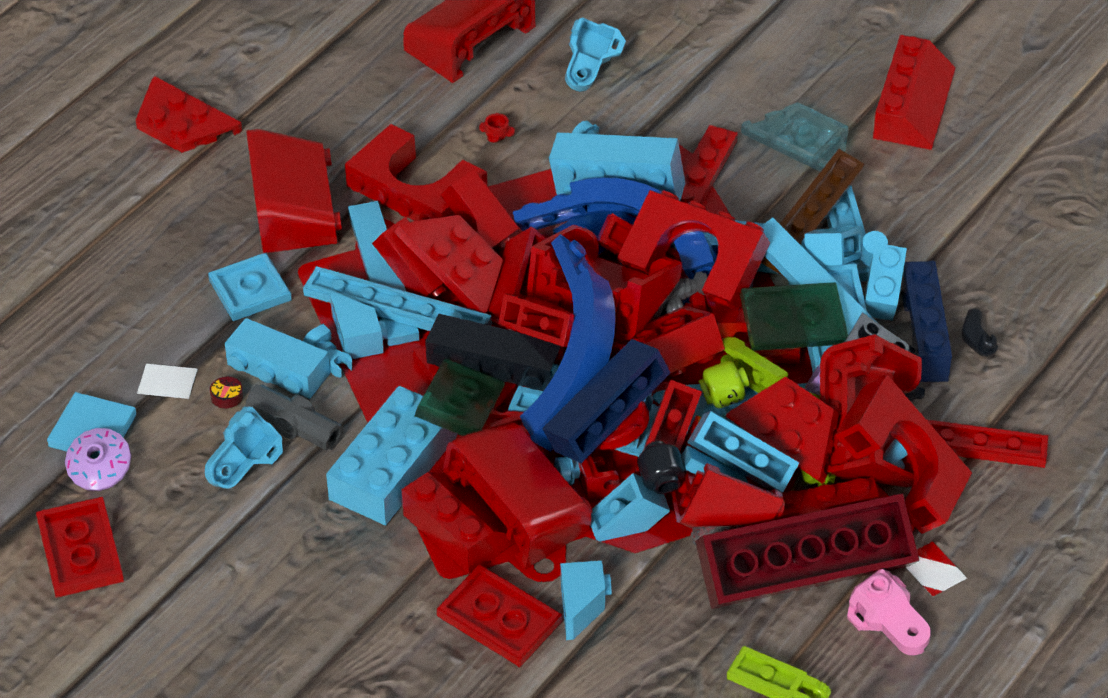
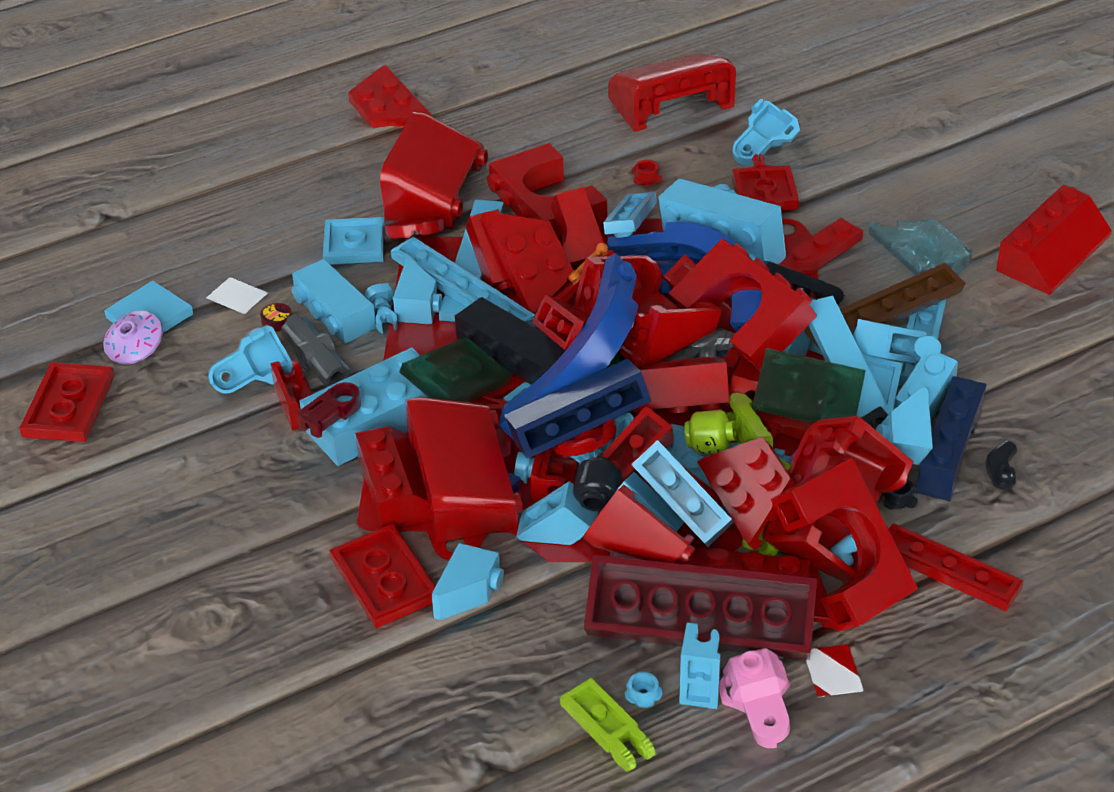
camera: 25 degrees right, 5 degrees down
none -> red hinge [270,360,312,431]
none -> dark red piece [297,382,361,438]
none -> red tile [385,217,445,238]
none -> orange hinge [567,243,608,282]
none -> medium azure plate [603,191,657,238]
none -> medium azure plate [625,672,662,708]
none -> medium azure hinge [679,622,721,709]
none -> red plate [732,154,799,211]
none -> black hinge [762,261,845,304]
none -> medium azure slope [876,387,933,465]

